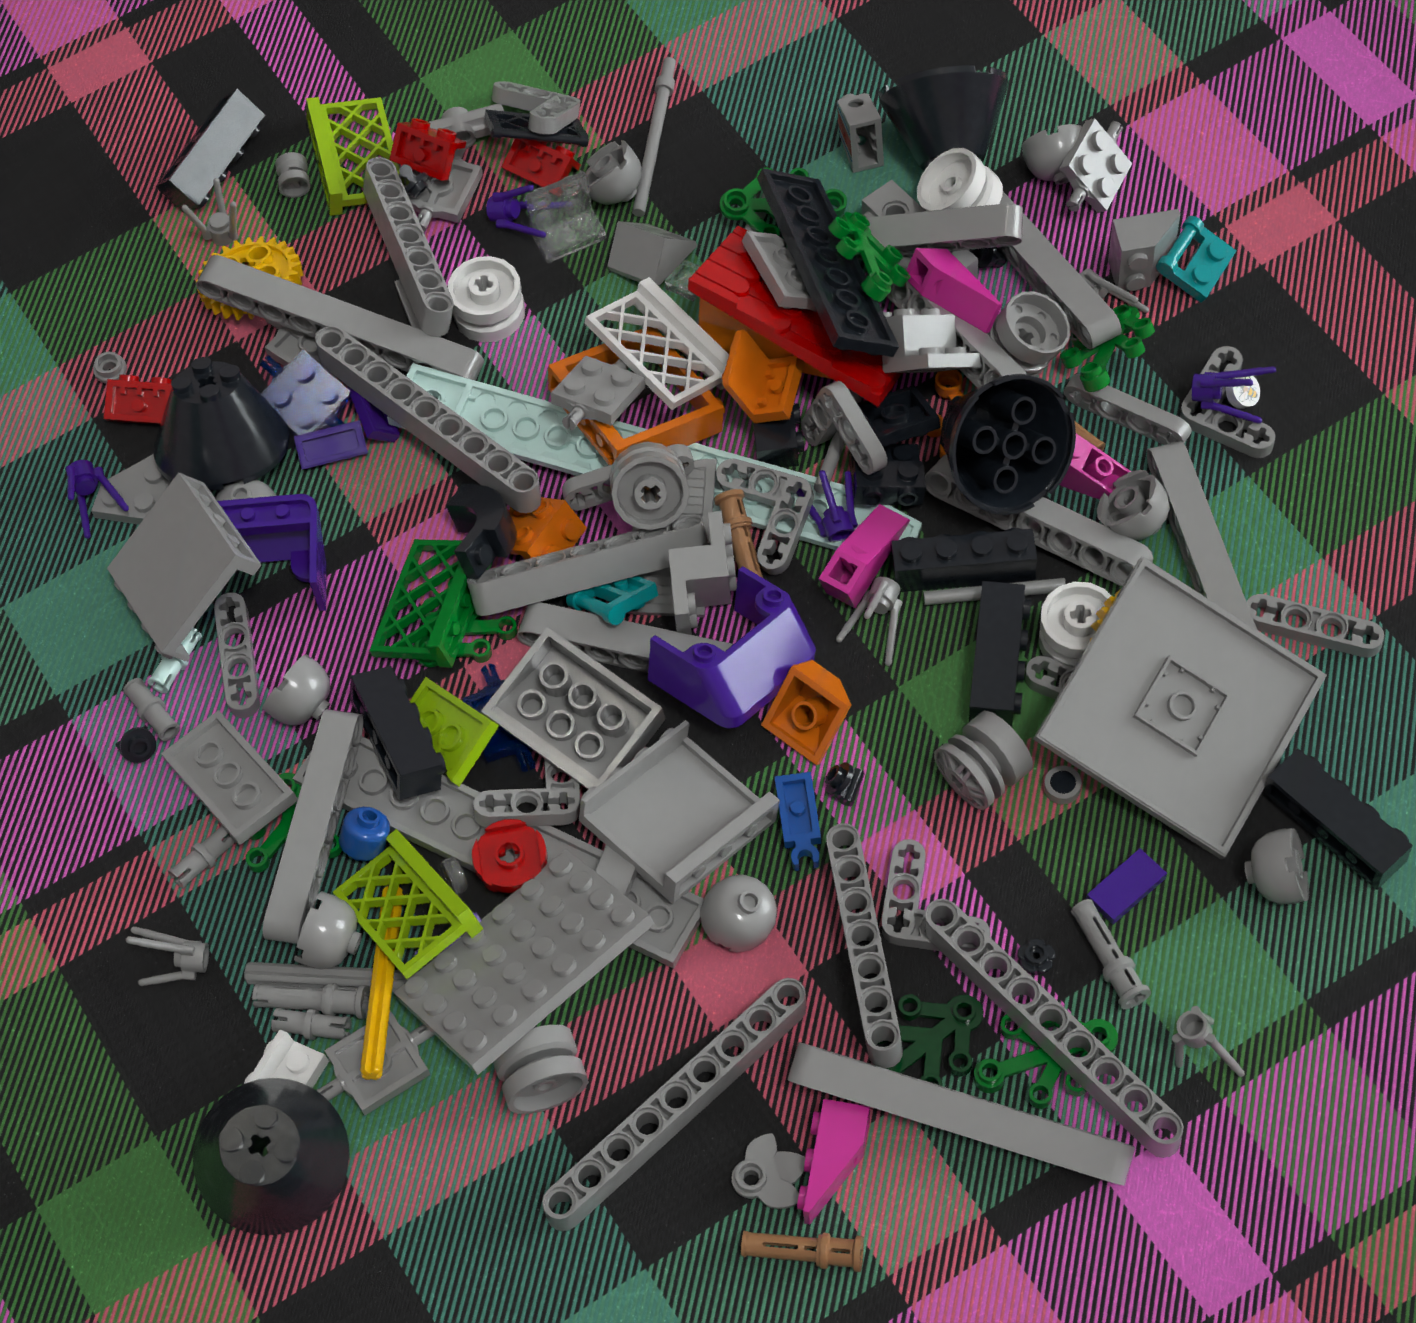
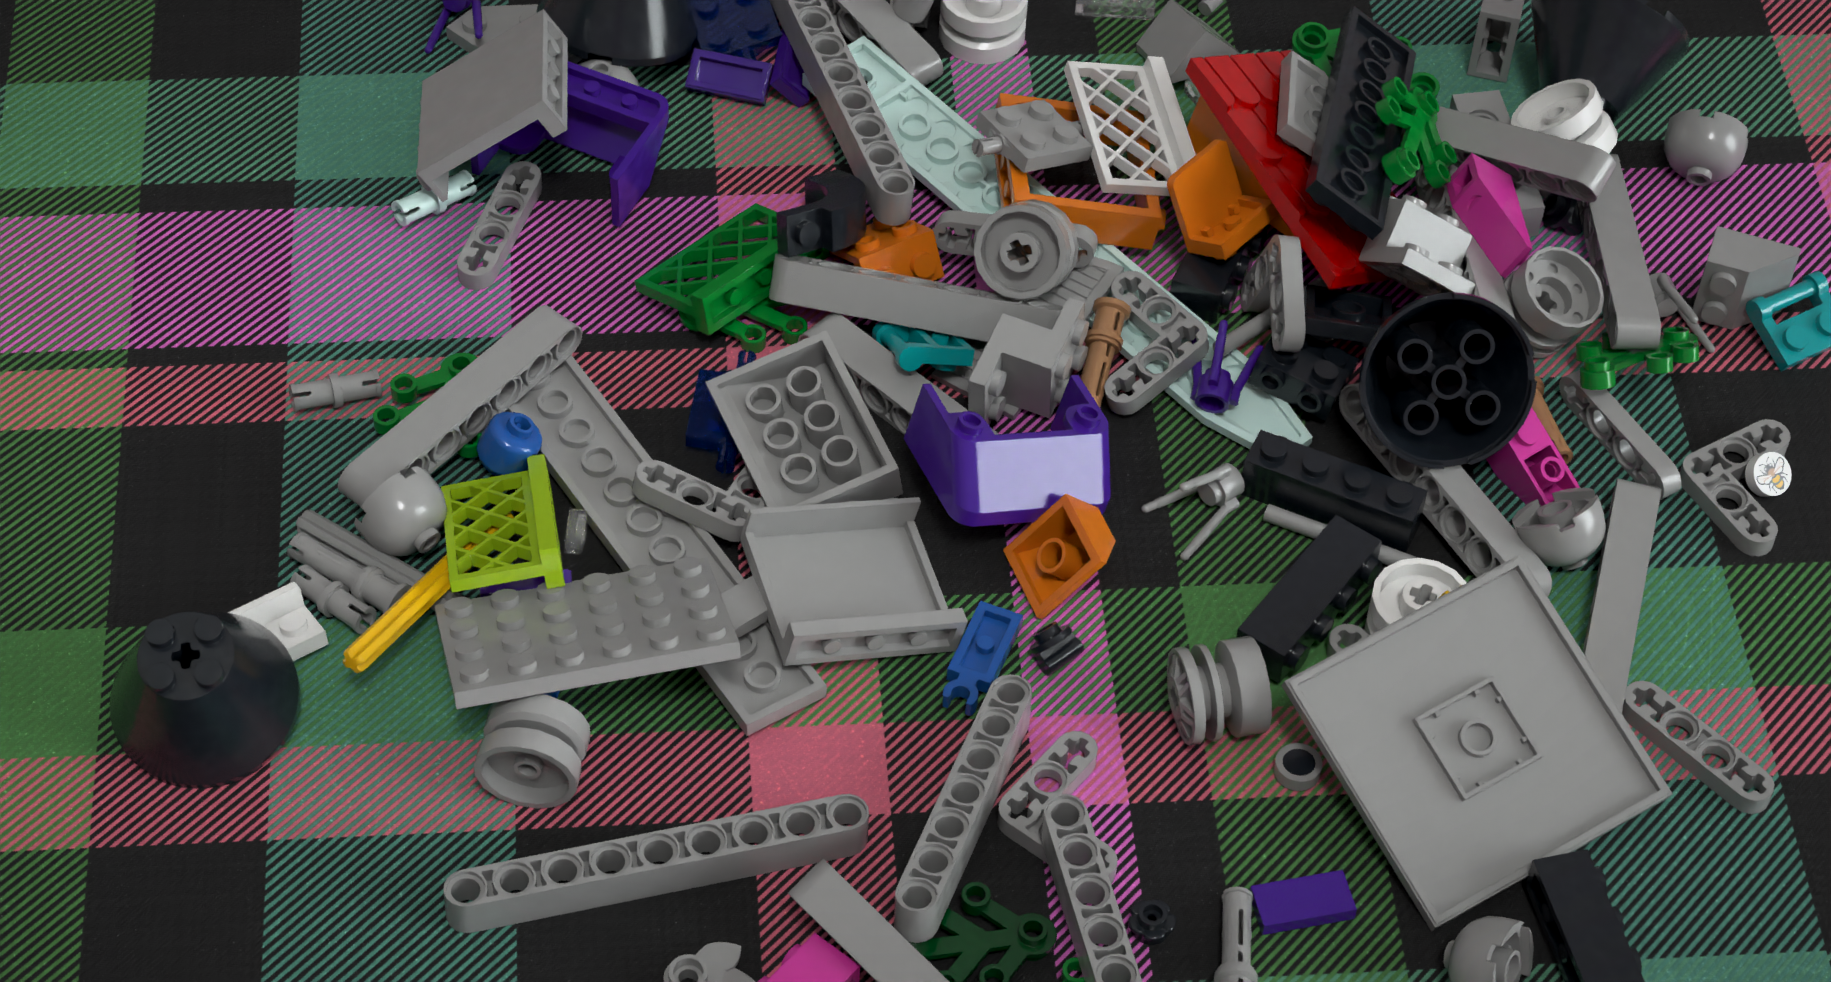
camera: 20 degrees right, 10 degrees down
black plate [115,725,156,763] -> none
light grey pin [123,678,180,741] -> none
light grey plant [126,926,209,986] -> none
light grey plate [161,710,298,845] -> none
light grey cylinder [262,654,330,726] -> none
light grey plate [317,1011,434,1116] -> none
black brick [350,666,446,800] -> none
lime wing [410,677,499,787] -> none
red plate [472,819,548,893] -> none
light grey cylinder [700,874,778,953] -> none
dark pink slope [818,504,910,608] -> none
light grey plate [1059,118,1132,213] -> none
dark purple plant [1192,366,1276,424] -> none

